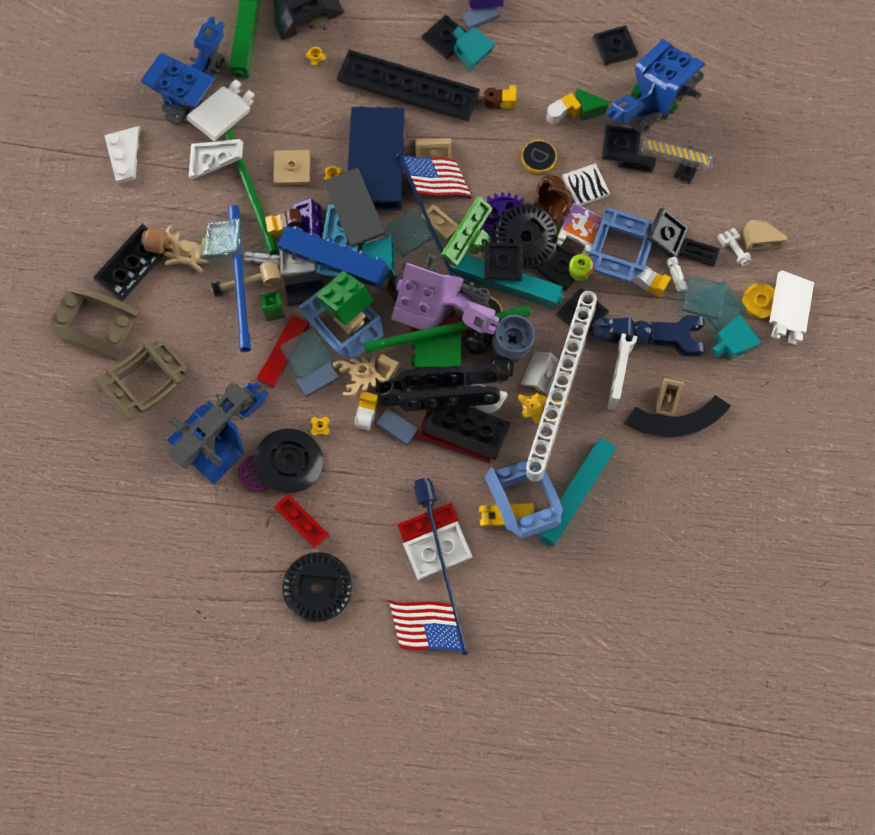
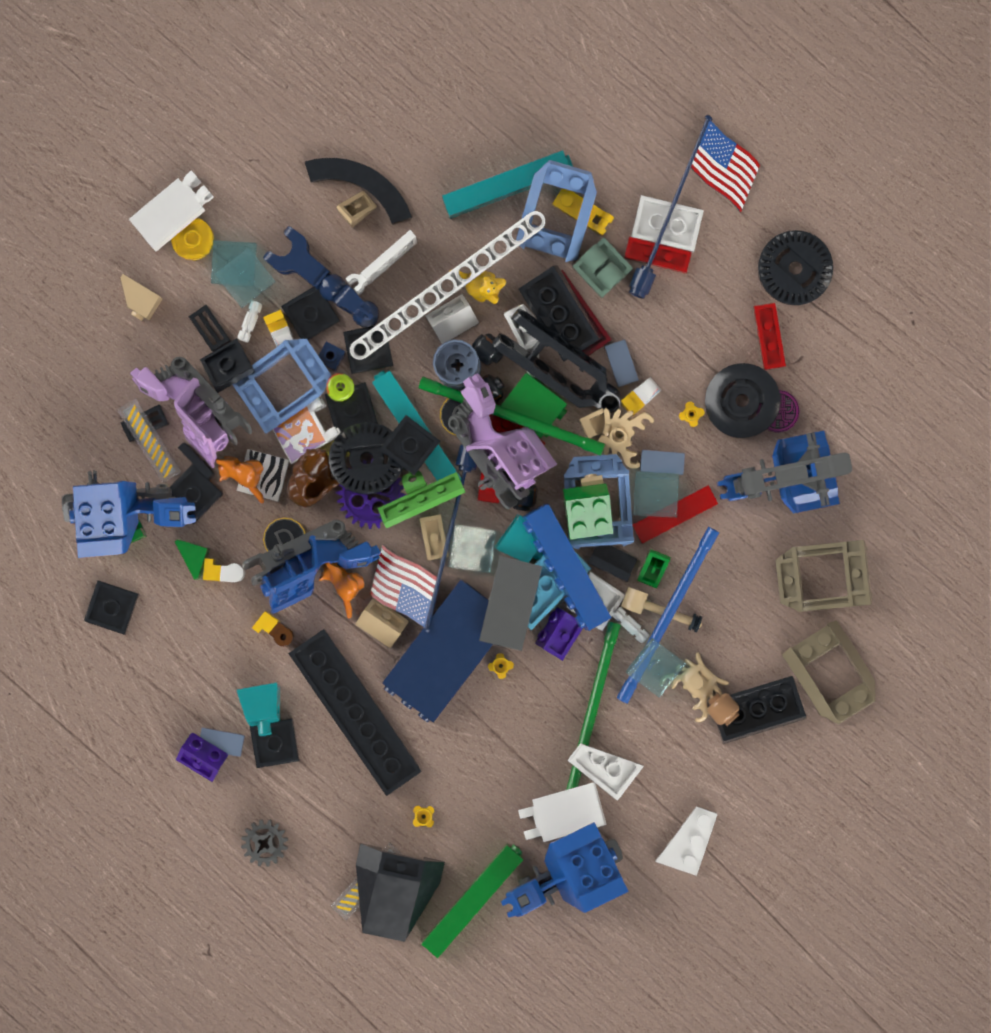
camera: 140 degrees left, 15 degrees up
leg [265,208,303,238] -> none
tan plate [274,150,310,186] -> none
teal torso [711,314,761,360] -> none
white hinge [717,228,751,266] -> none
none -> lavender piece [130,357,252,469]
none -> orange animal [216,456,264,504]
none -> blue piece [242,520,381,615]
none -> black tile [281,287,340,341]
none -> dark blue plate [318,341,346,372]
none -> orange animal [319,562,364,619]
none -> sand green plate [572,237,633,299]

